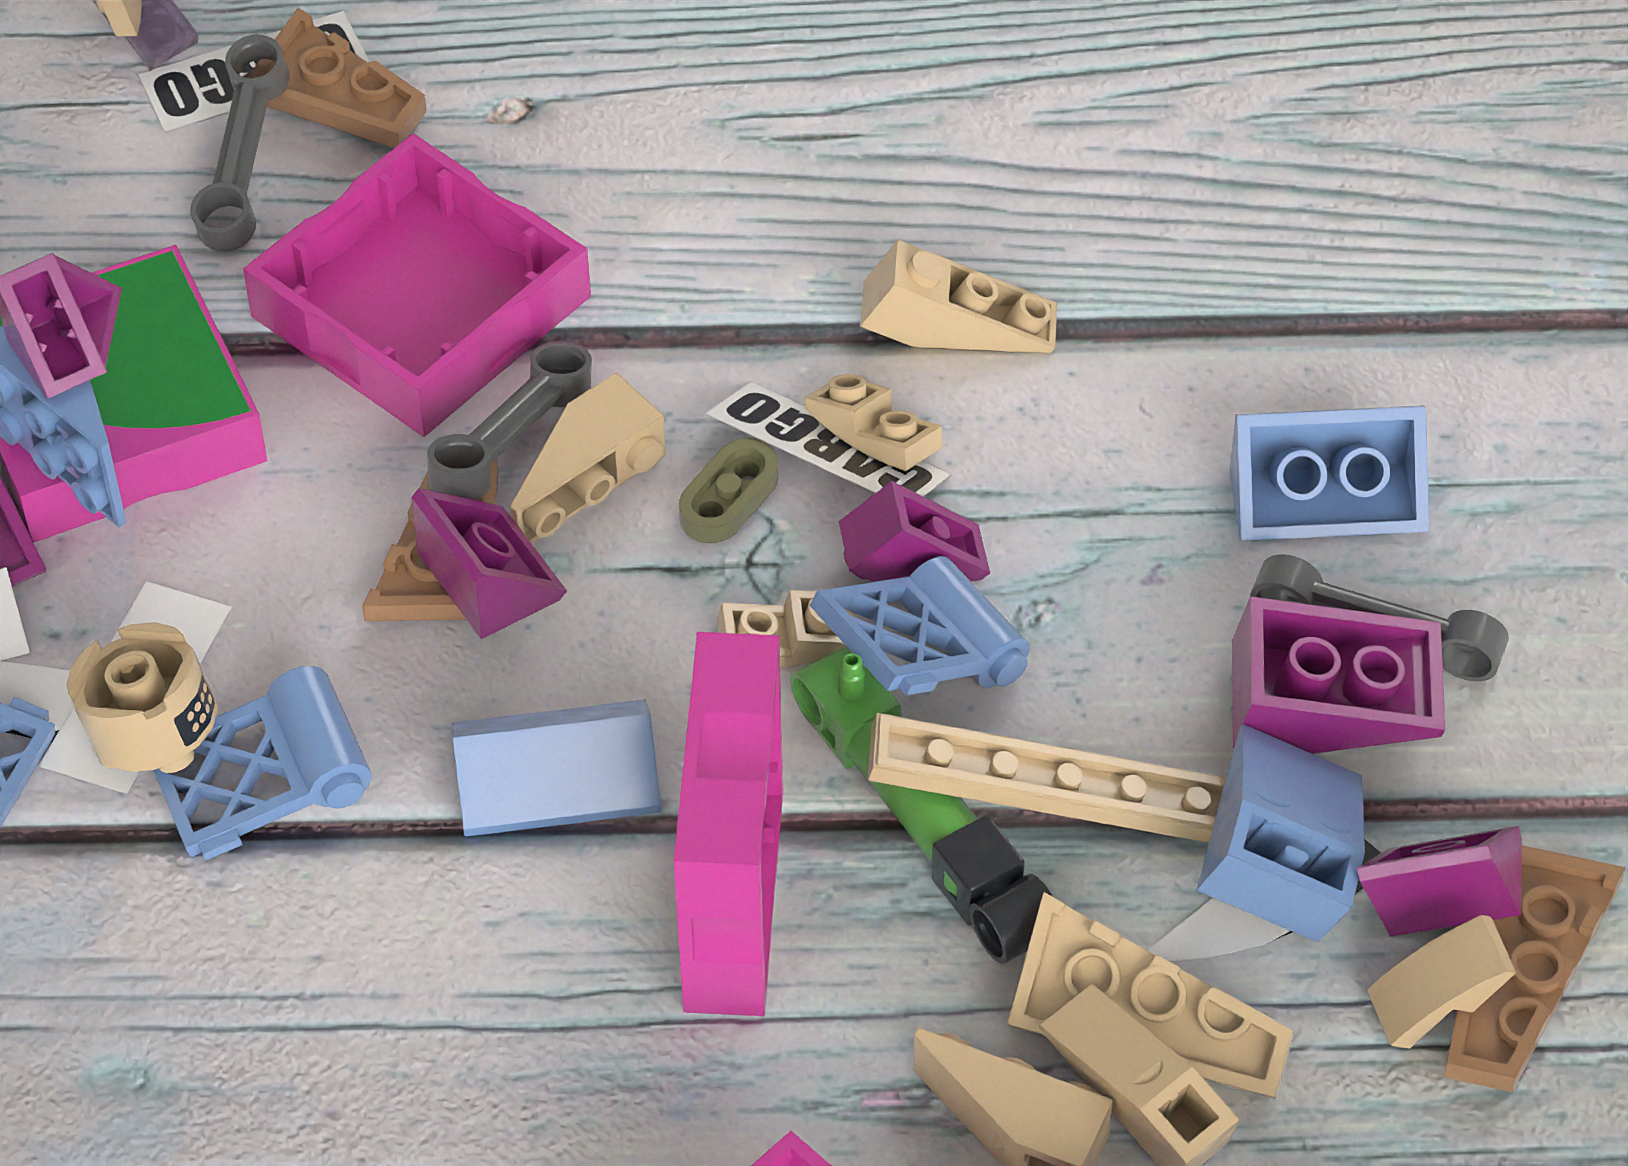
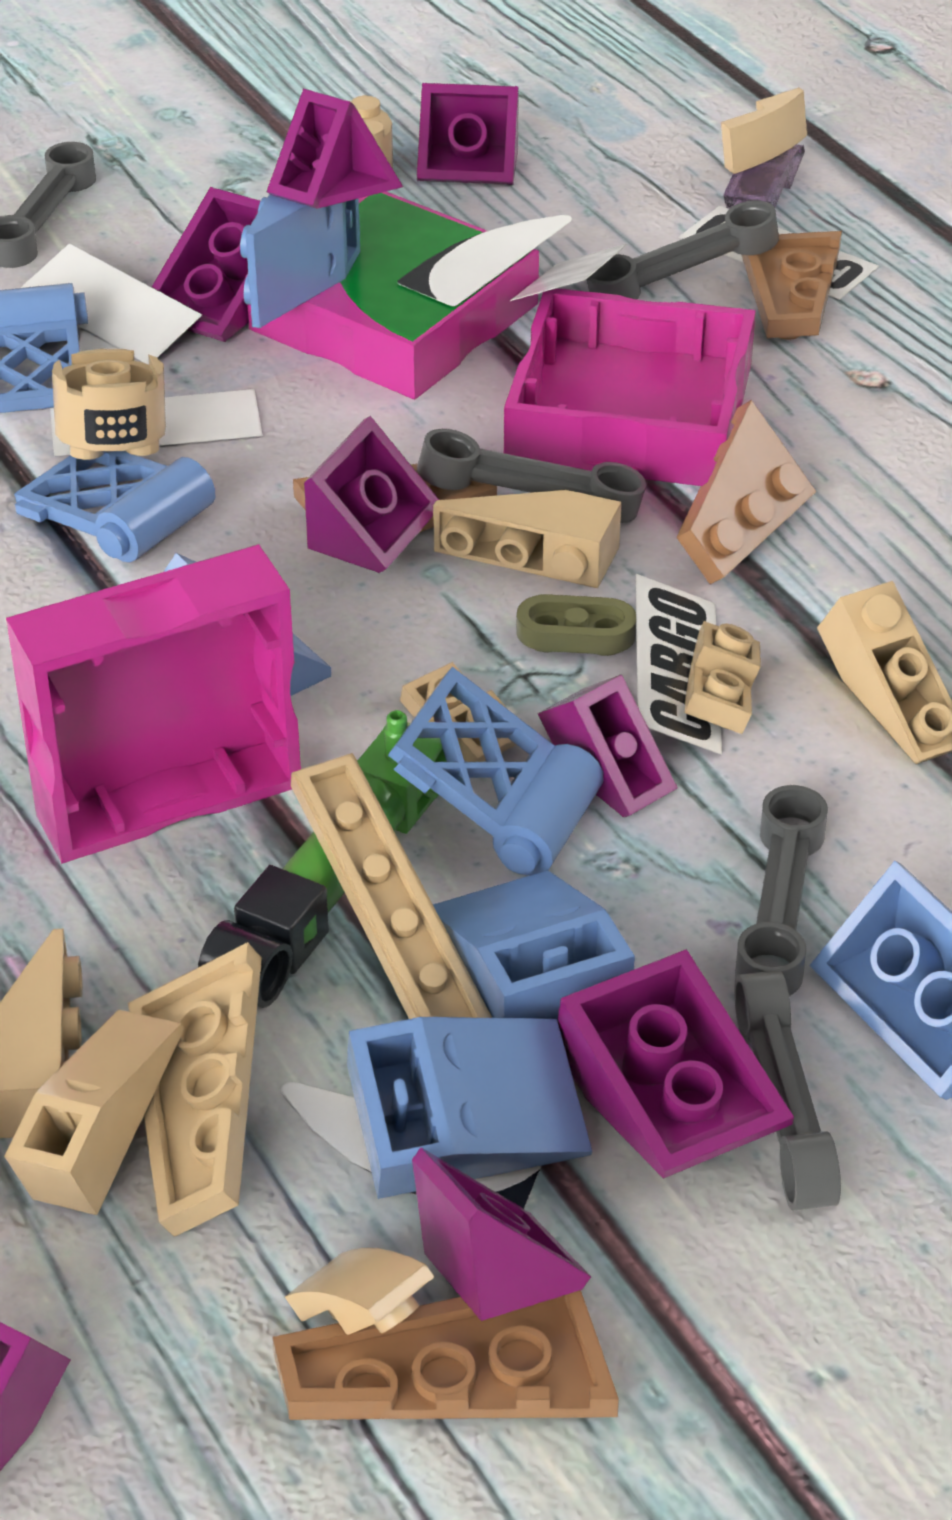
camera: 60 degrees right, 10 degrees down
none -> white sticker [397,215,572,306]
none -> medium blue slope [433,870,635,1021]
none -> white sticker [510,243,628,301]
none -> wing [676,400,817,584]
none -> dark grey piece [735,785,828,996]

